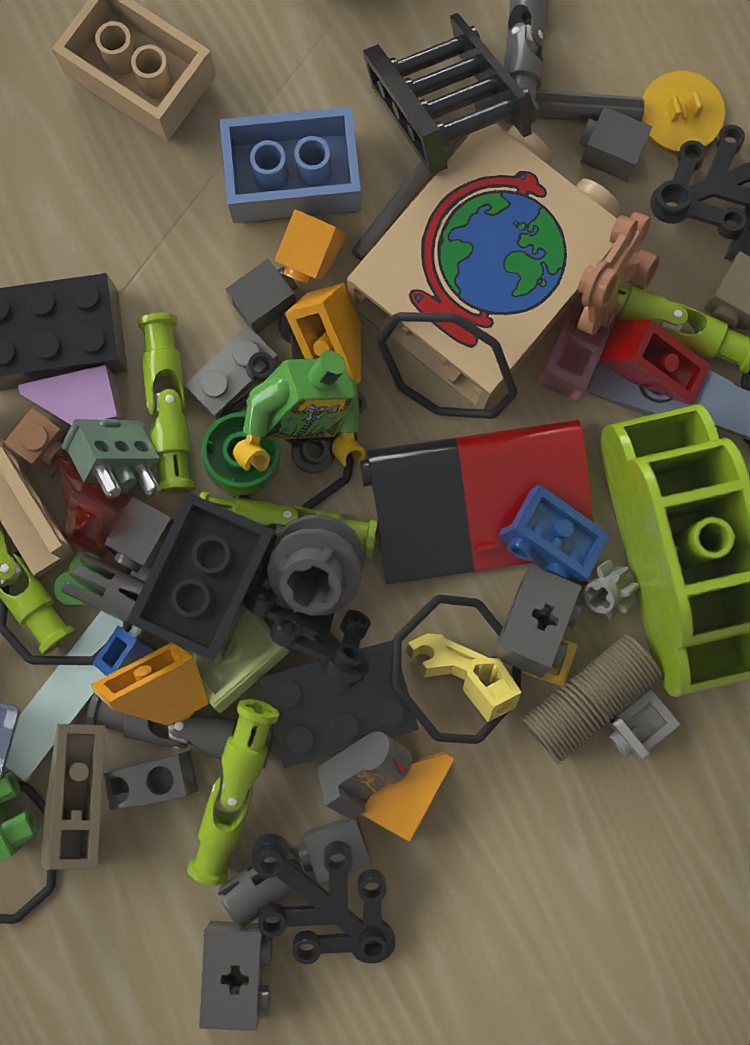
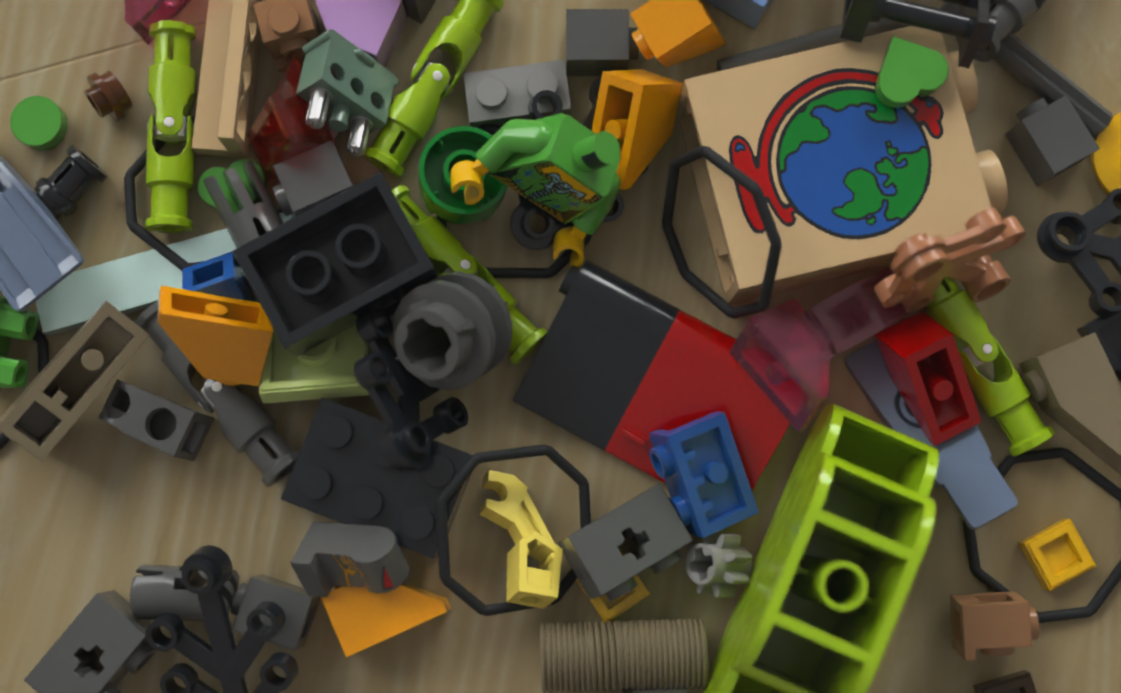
camera: 40 degrees right, 0 degrees up
lime piece [187,699,280,886] -> none
none -> clear pink slope [729,299,830,432]
none -> bright green tile [875,36,949,108]

